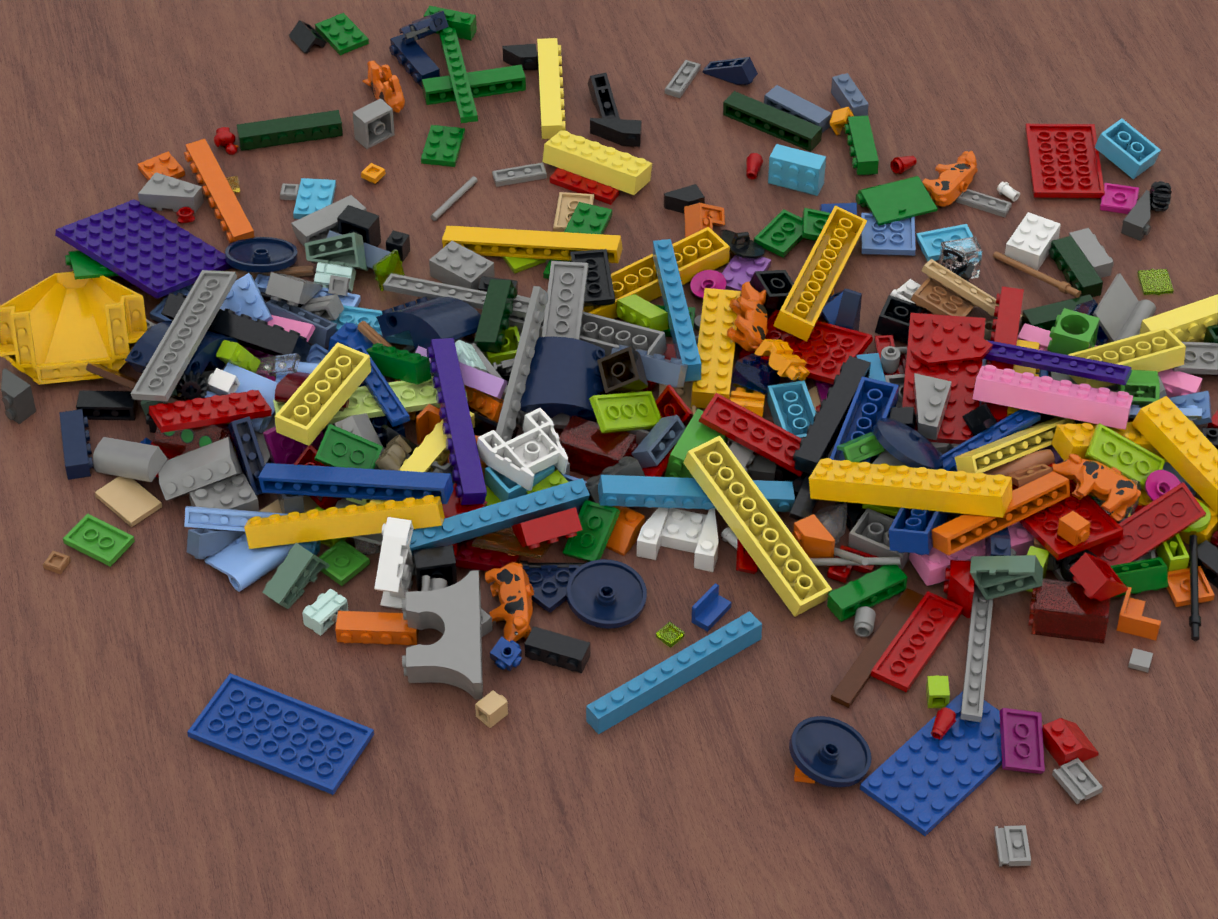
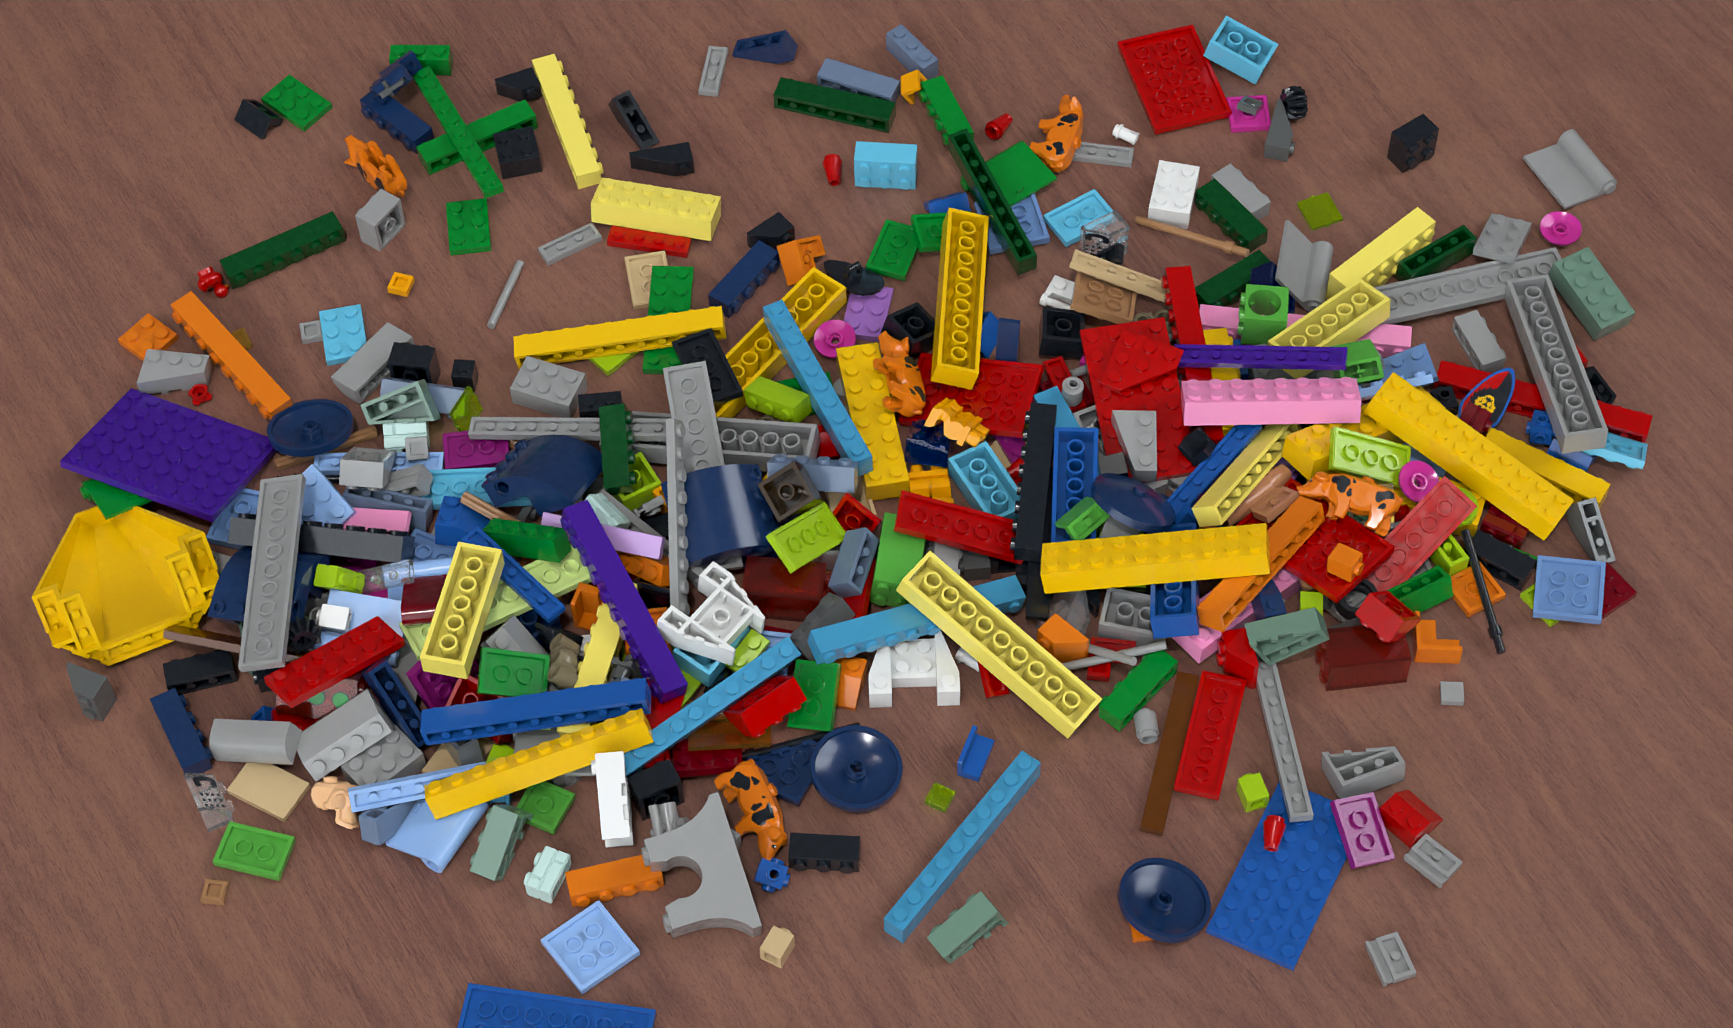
camera: 15 degrees left, 10 degrees up
none -> clear slope [183,773,235,833]
none -> light nougat head [311,776,360,829]
none -> magenta plate [442,430,509,469]
none -> black brick [493,126,542,180]
none -> light blue plate [541,900,640,995]
none -> dark blue brick [708,241,780,318]
none -> sand green wedge [927,891,1009,964]
none -> dark green brick [948,128,1037,276]
none -> dark grey tile [1236,96,1263,115]
none -> light grey wedge [1321,746,1406,799]

